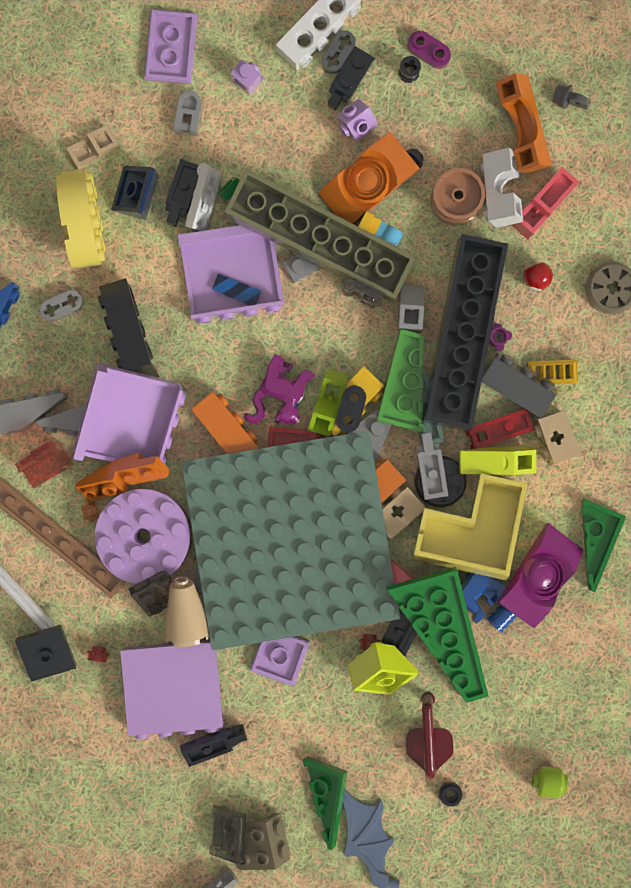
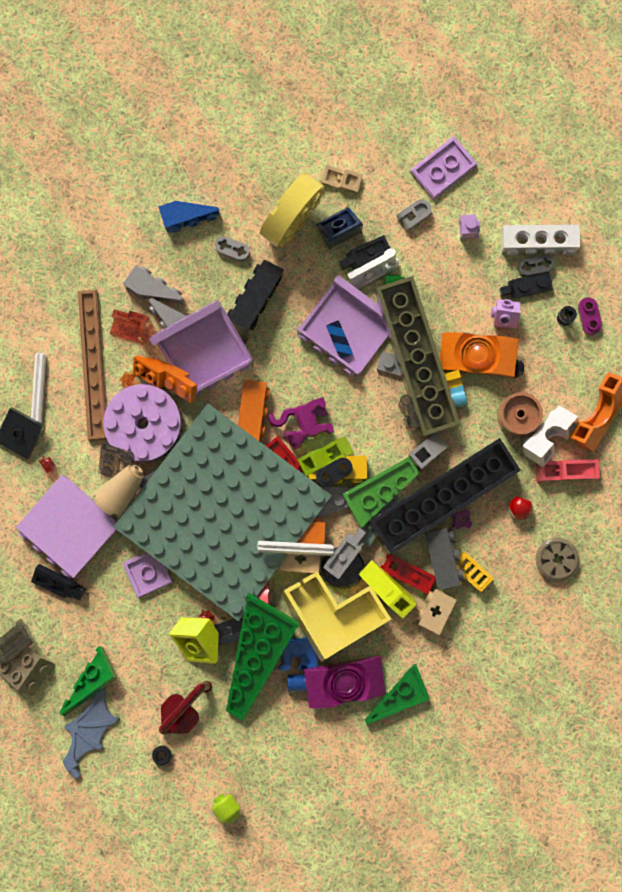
camera: 50 degrees right, 5 degrees down
none -> white axle [257,541,334,556]

